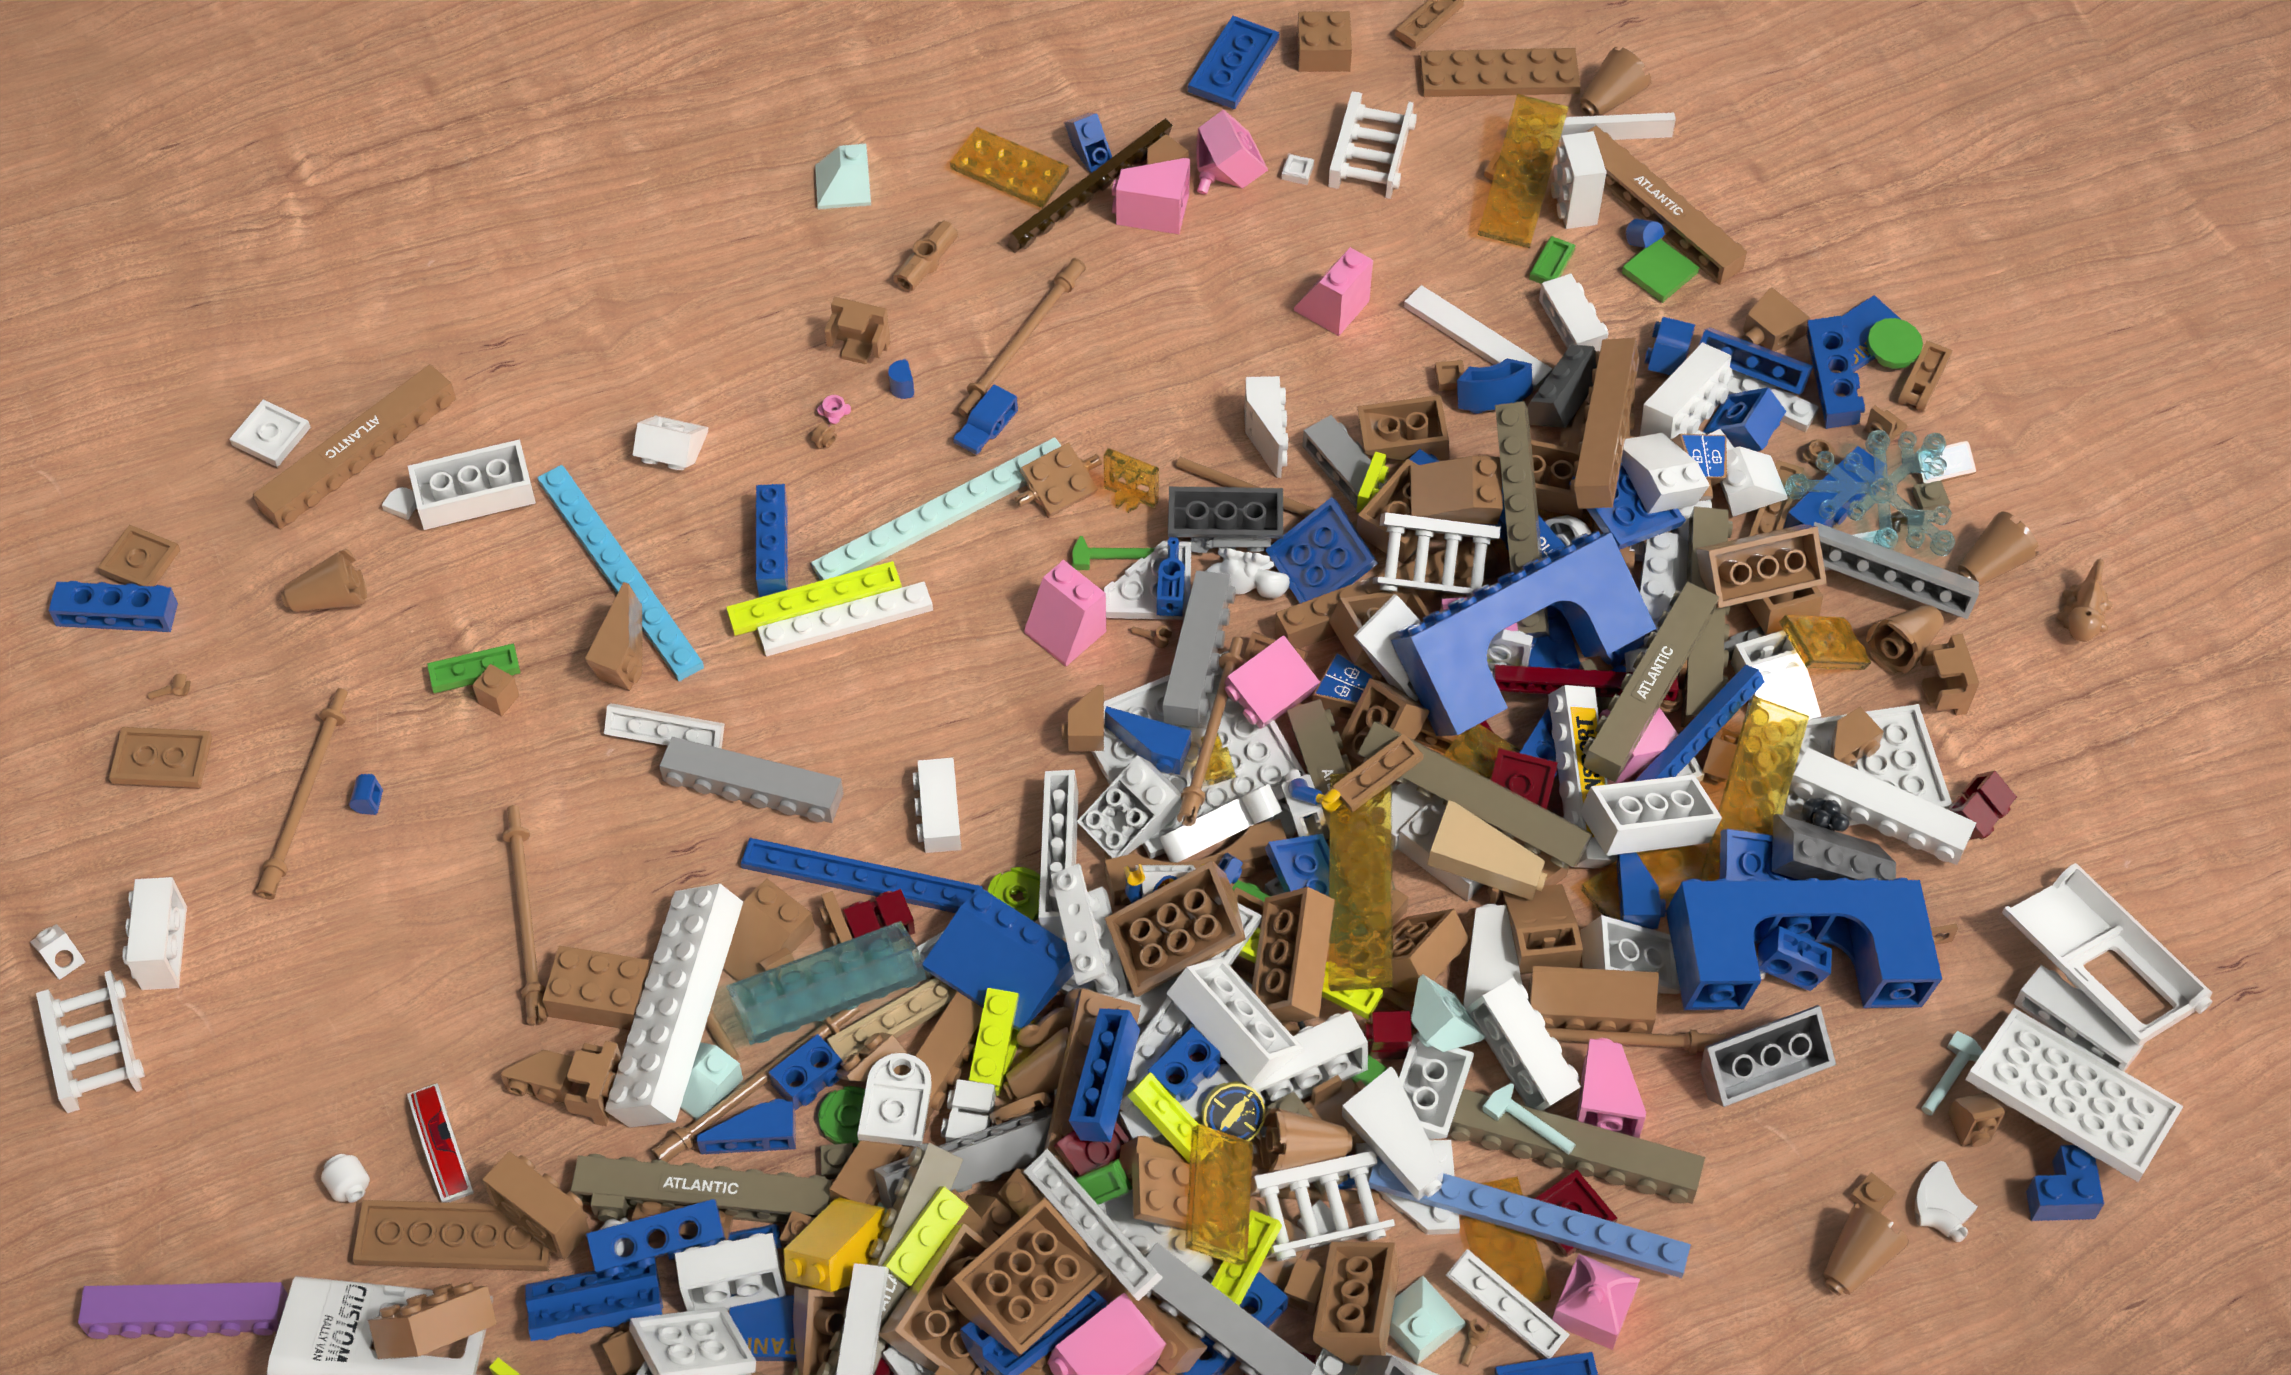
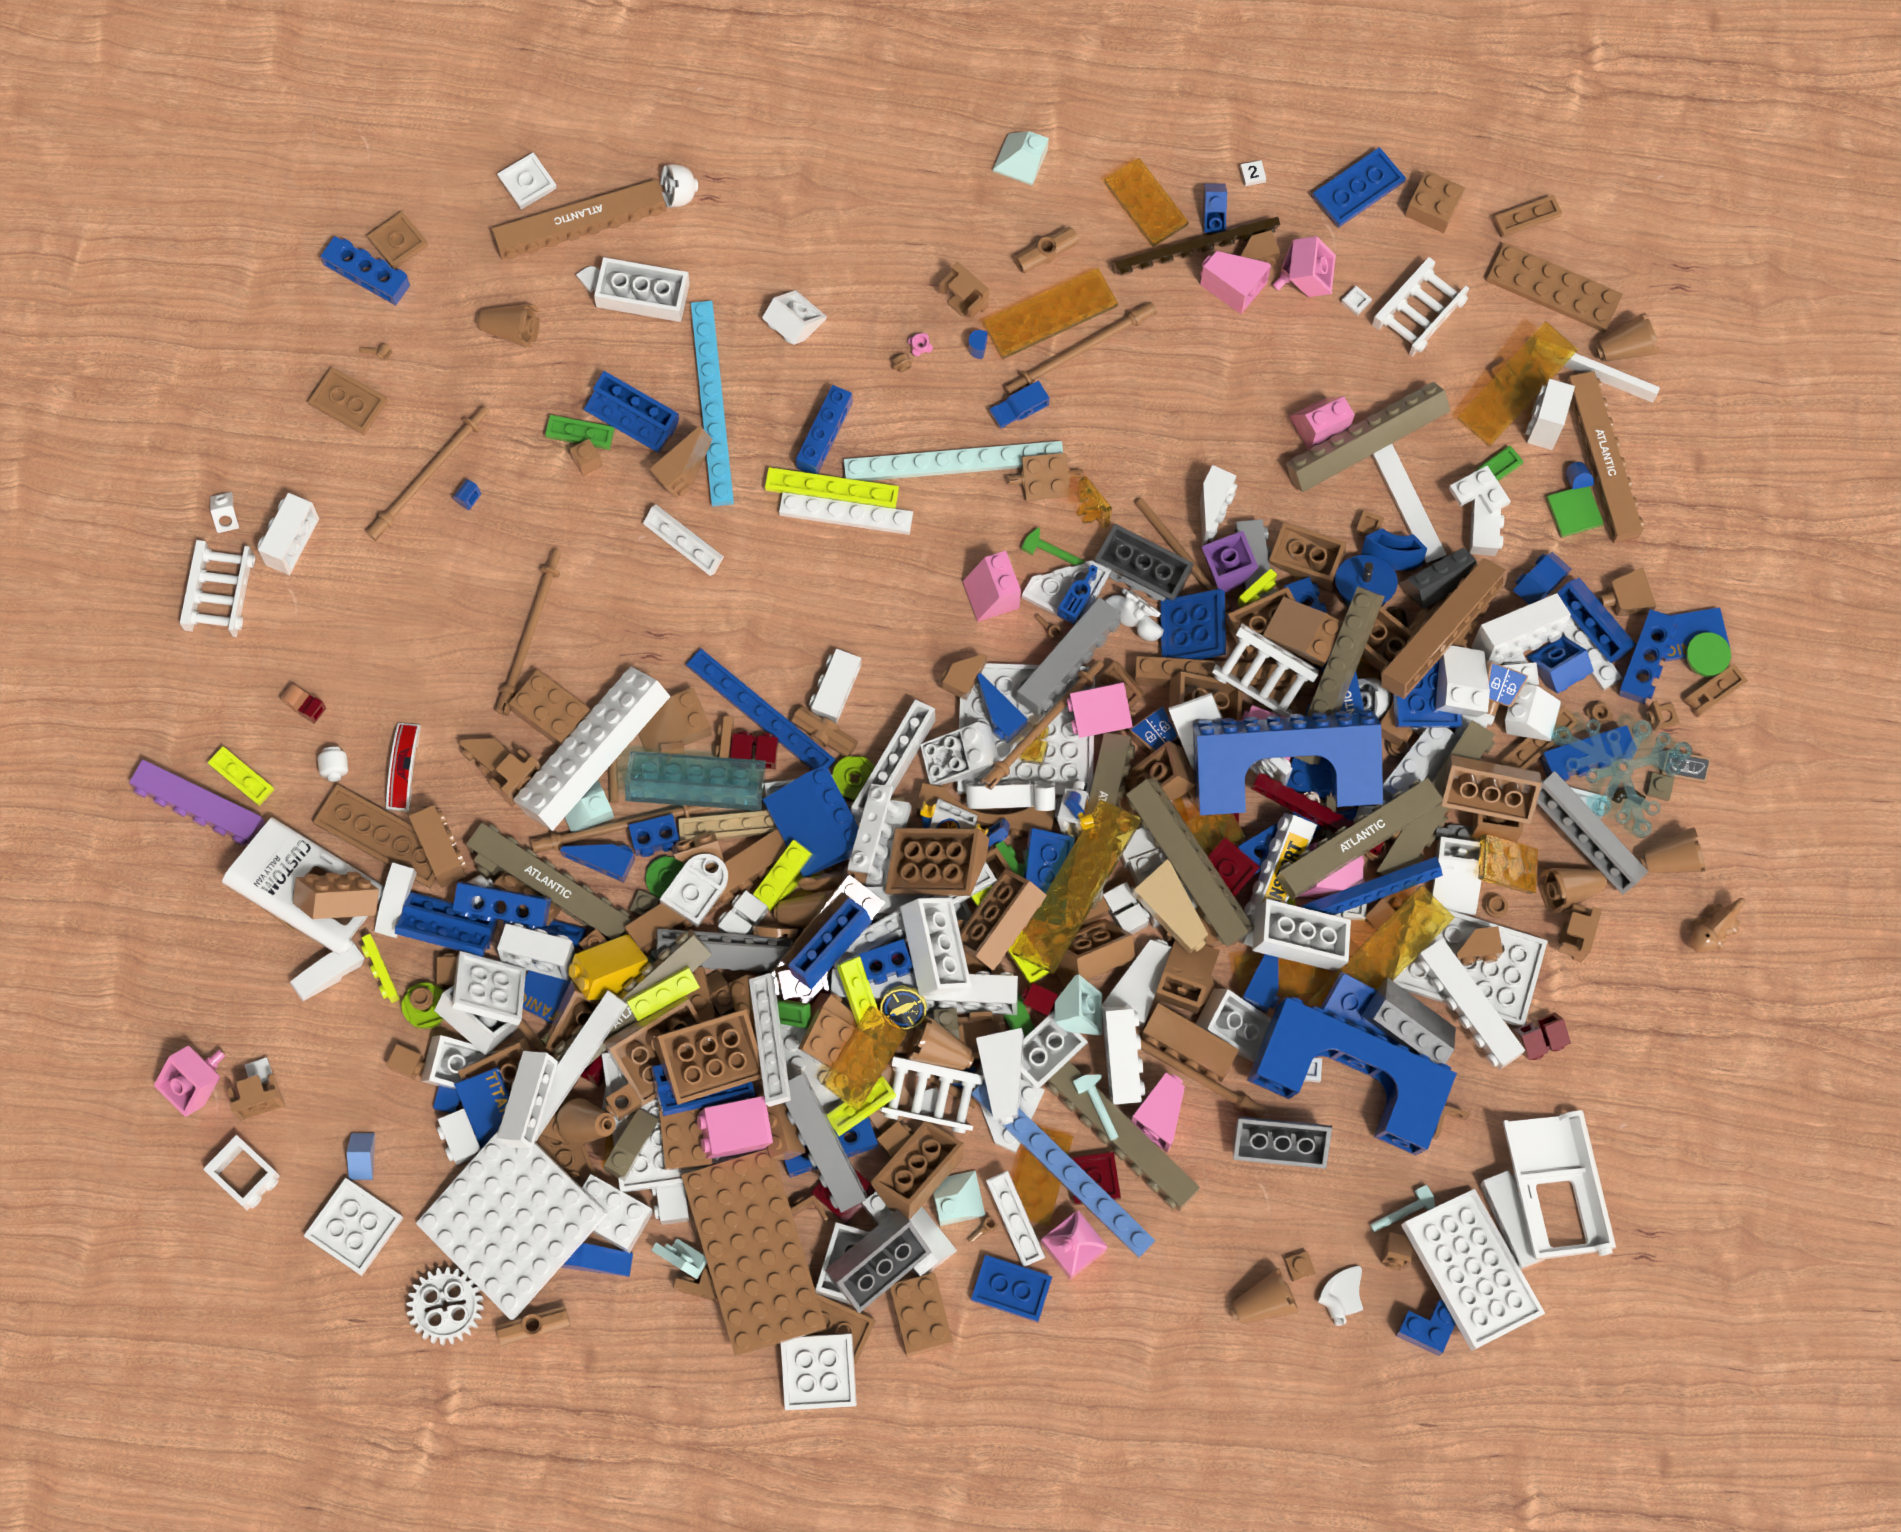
camera: 25 degrees right, 15 degrees up
light grey brick [660,737,844,823] -> none
medium nougat plate [1332,733,1423,812] -> none
blue brick [1758,926,1832,991] -> none
black piece [1801,798,1850,832] -> none
none -> neon yellow plate [208,747,274,806]
none -> leg [280,684,326,724]
none -> white slope [374,863,417,939]
none -> blue brick [584,371,679,453]
none -> white cylinder [660,164,698,208]
none -> medium nougat piece [791,706,858,757]
none -> clear yellow plate [983,268,1118,360]
none -> white piece [1103,882,1150,934]
none -> medium lavender slope [1202,531,1258,593]
none -> white tile [1240,160,1266,186]
none -> dark tan brick [1286,382,1450,492]
none -> blue piece [1335,555,1398,607]
none -> white plate [1449,466,1511,514]
none -> medium nougat plate [1485,895,1508,918]

